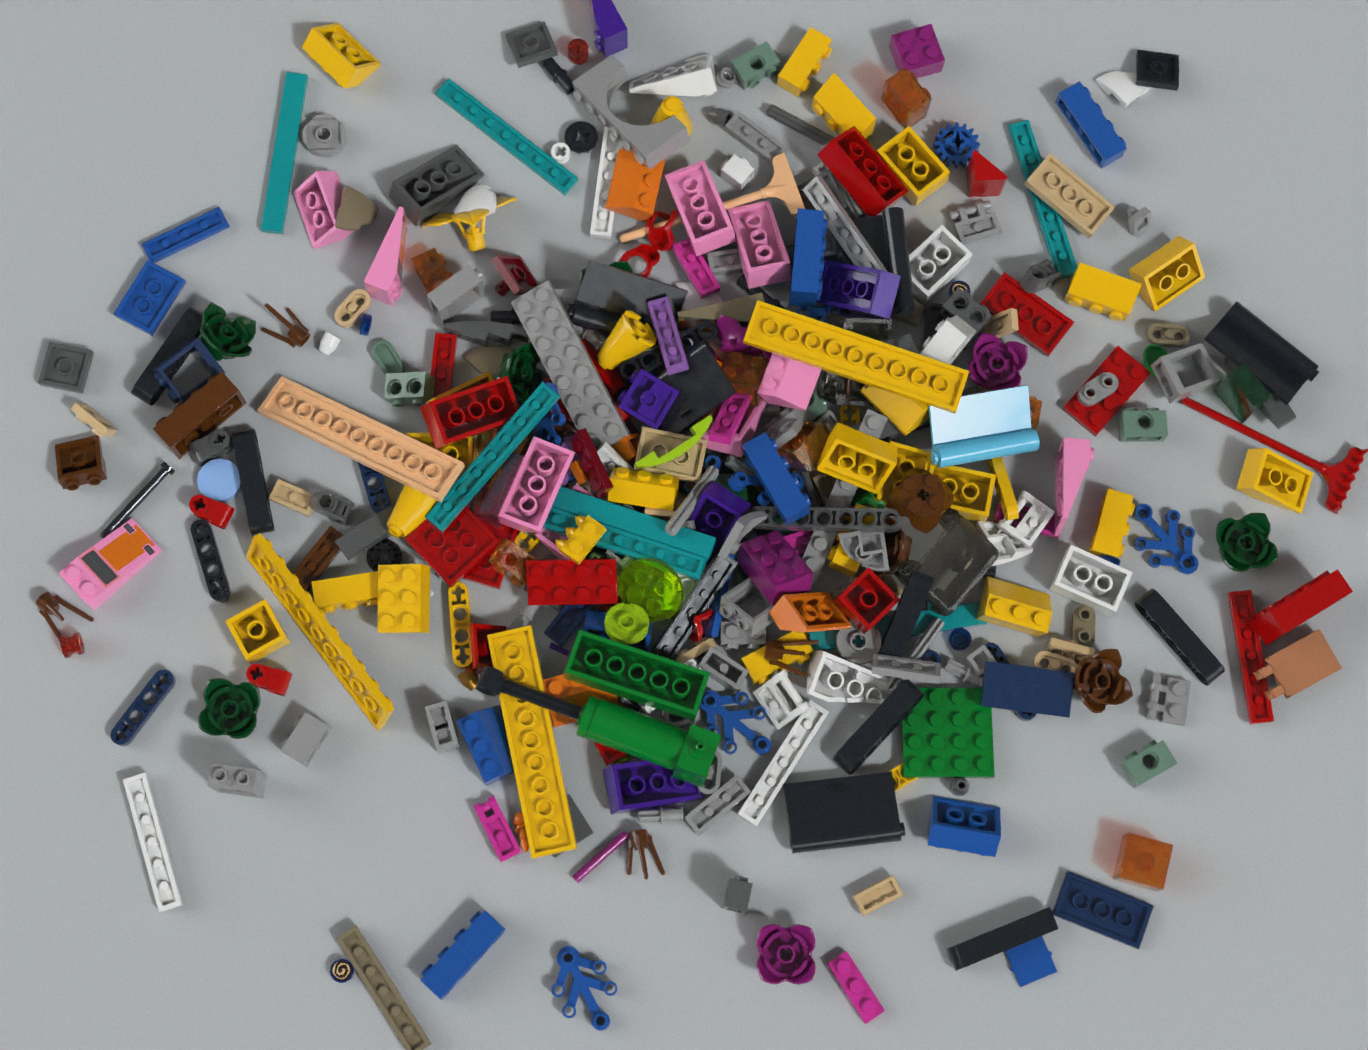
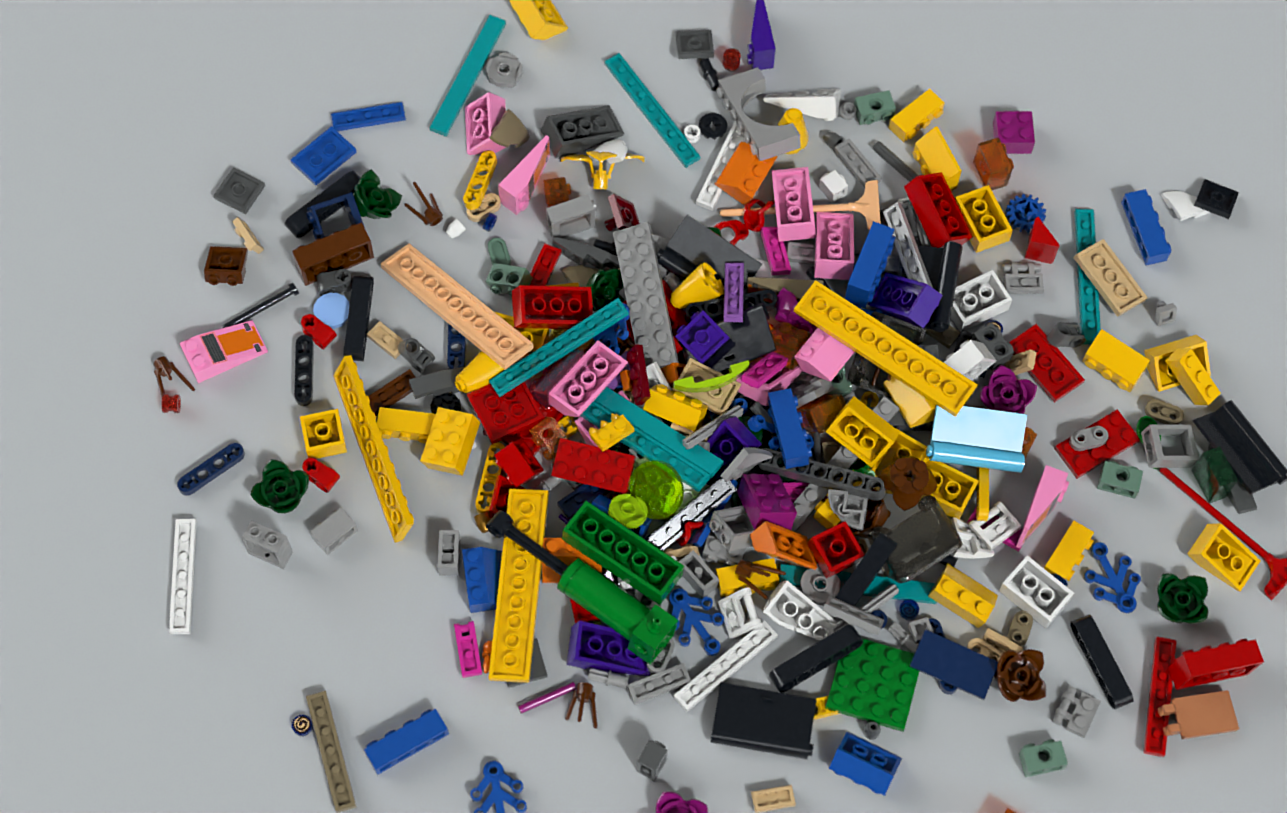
camera: 20 degrees right, 10 degrees down
none -> yellow beam [463,151,498,210]
none -> red brick [494,438,544,487]
none -> yellow brick [1165,348,1221,405]

